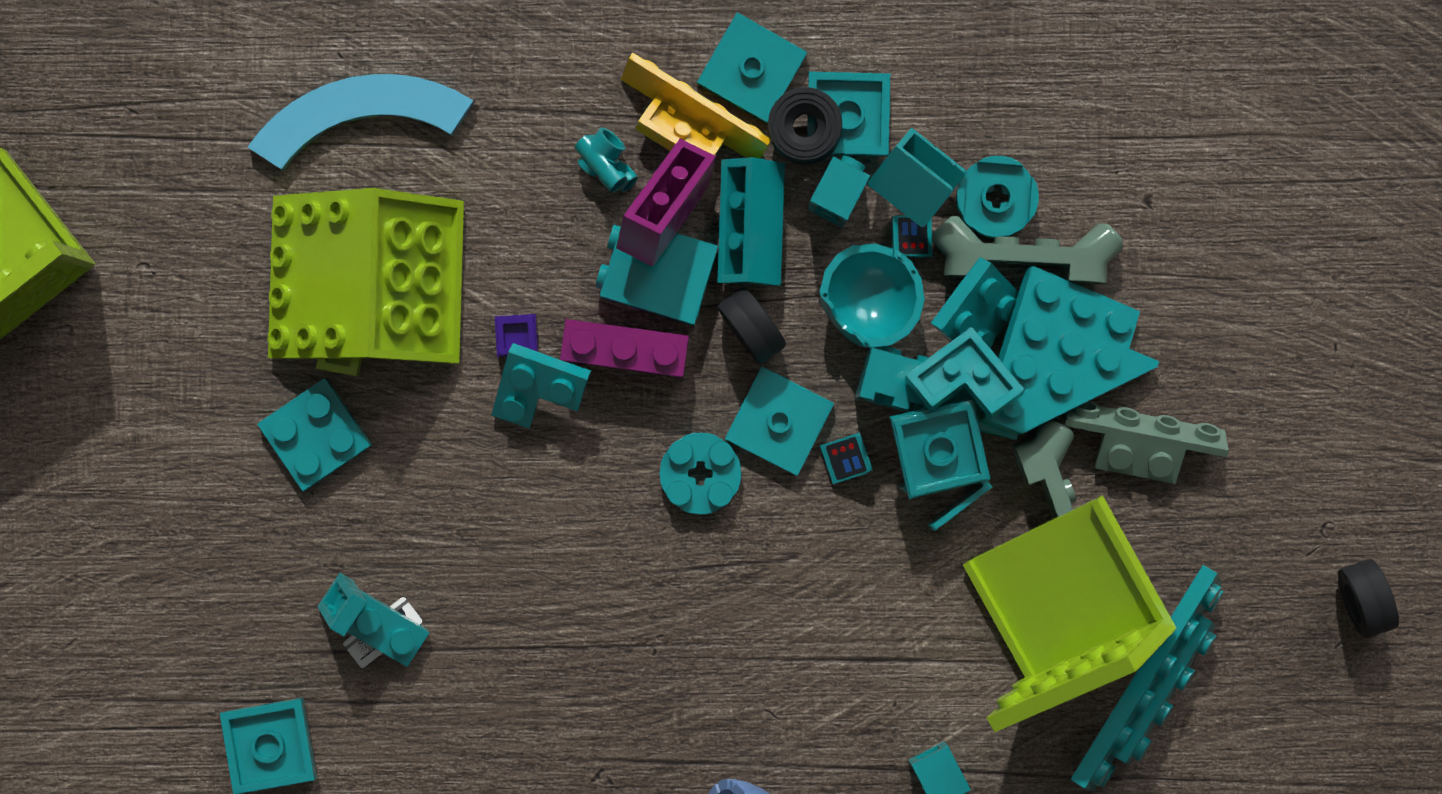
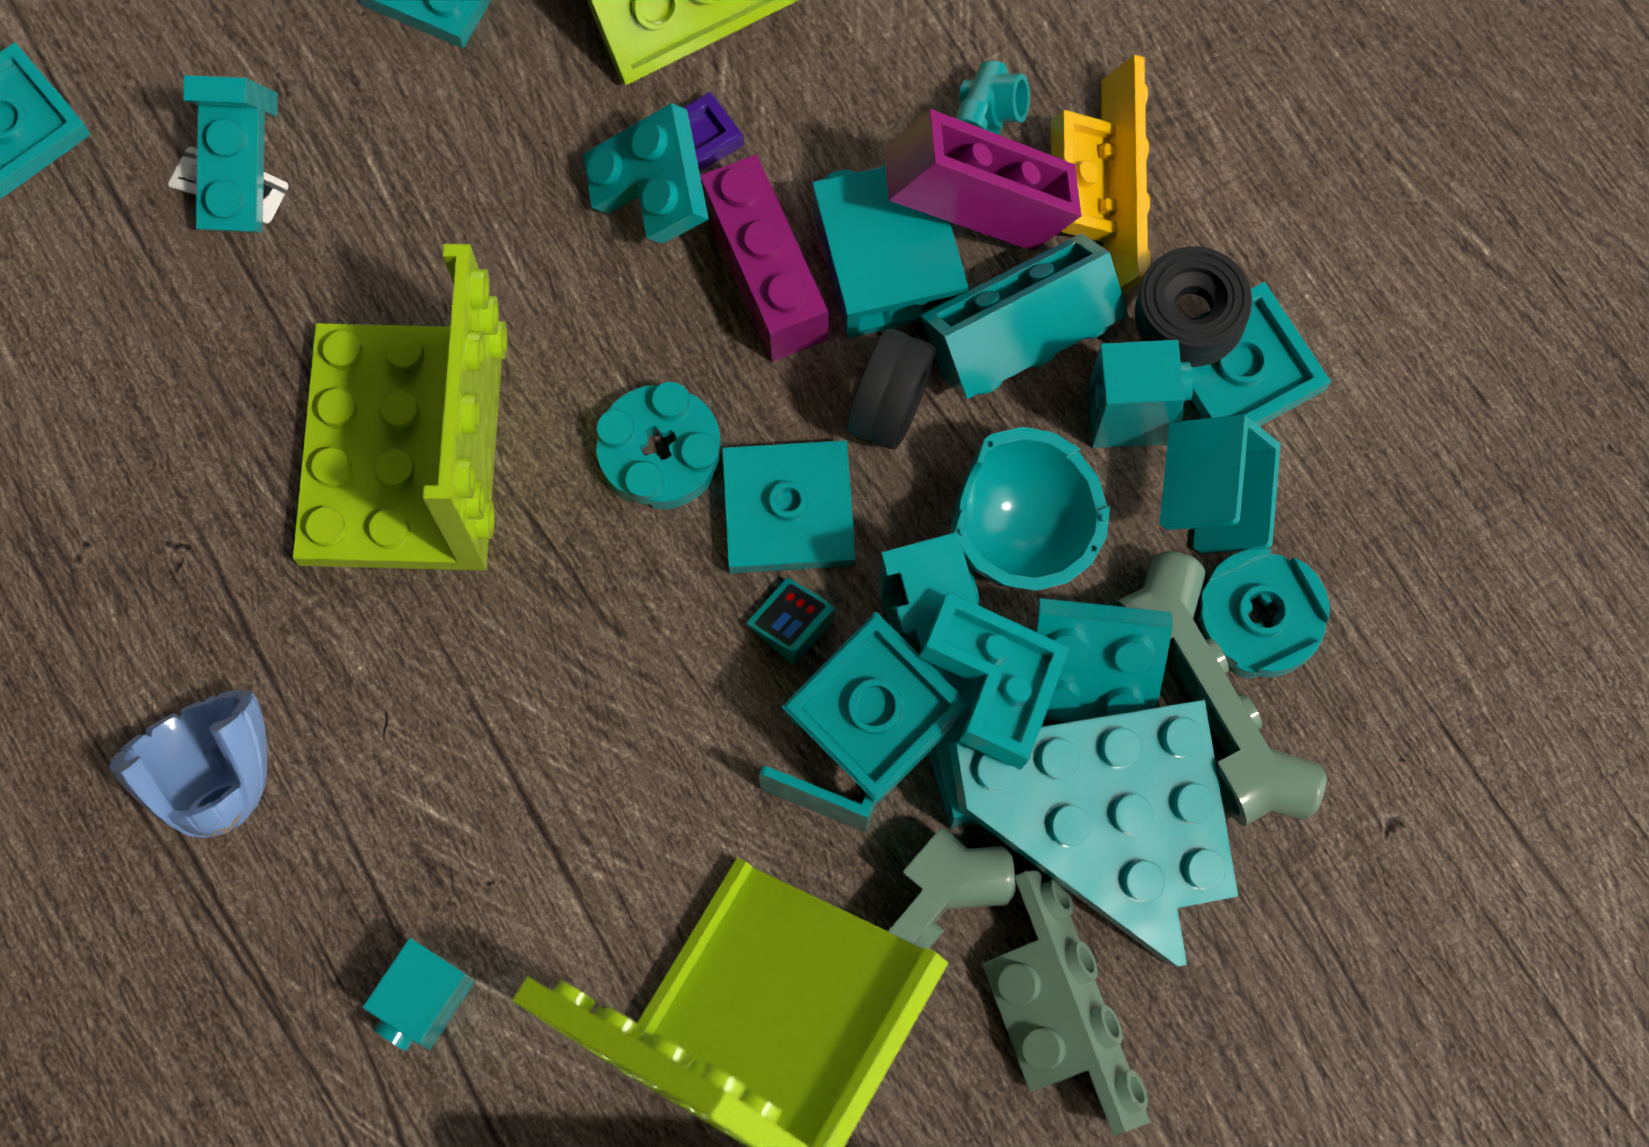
camera: 65 degrees right, 15 degrees down
teal plate [697,12,808,124] -> none
slope [890,215,933,258] -> none
none -> lime bracket [293,244,507,571]

